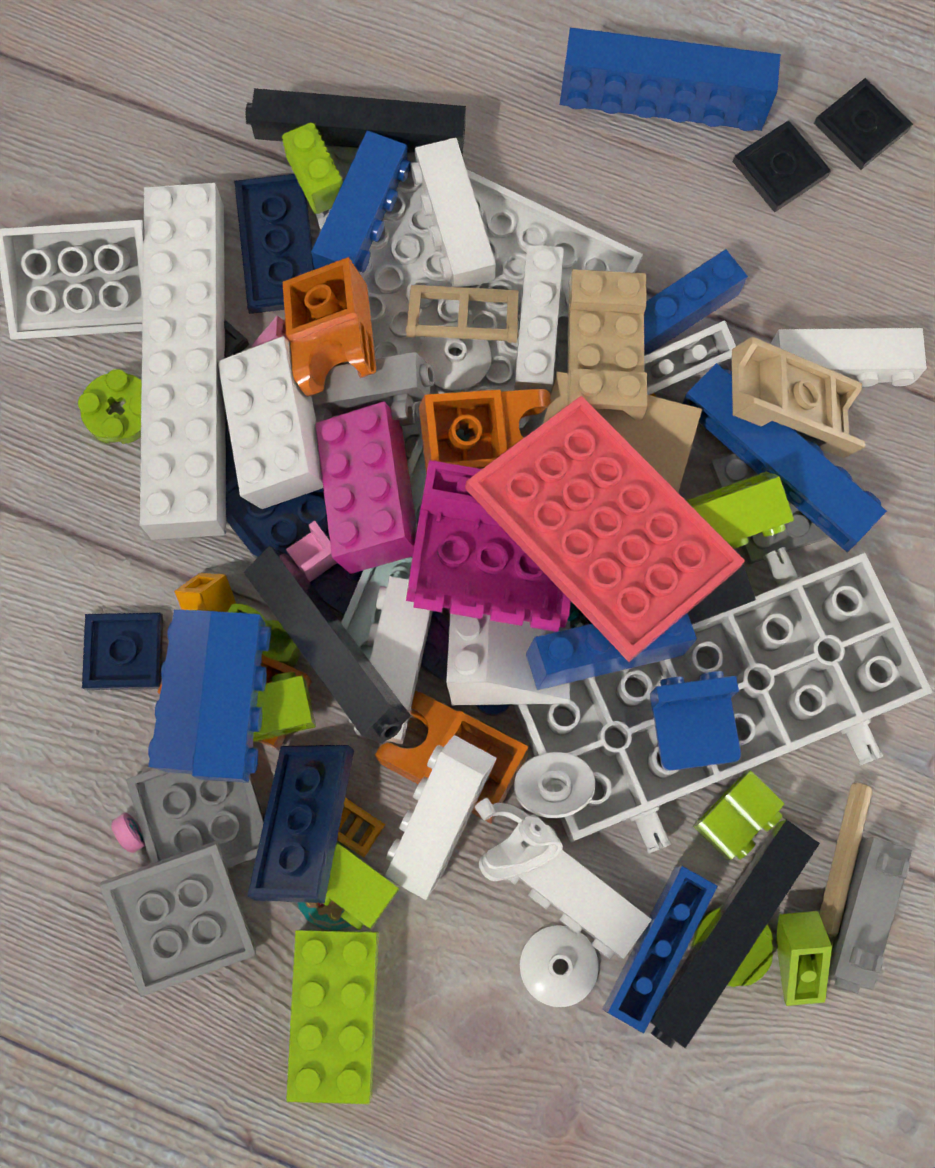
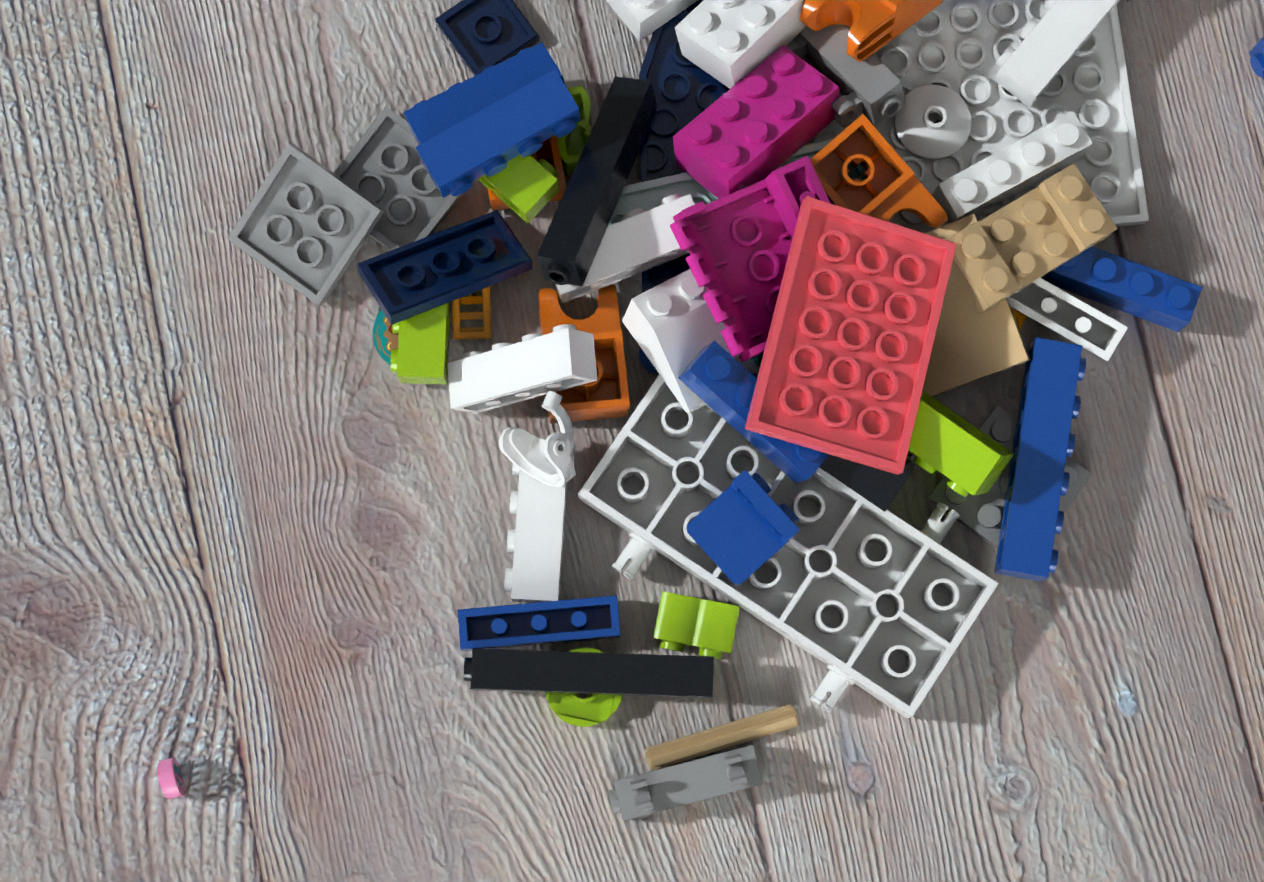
camera: 60 degrees right, 5 degrees up
bright pink tile [111,812,145,853] -> none
light orange panel [174,573,236,612] -> none
bright pink panel [286,521,337,582] -> none
lime brick [286,929,379,1104] -> none
tan window [405,285,519,343] -> none
white dish [514,752,595,818] -> none
white dish [520,925,599,1007] -> none
tan piece [732,336,865,458] -> none
white brick [771,328,927,387] -> none
lime slope [776,911,832,1006] -> none

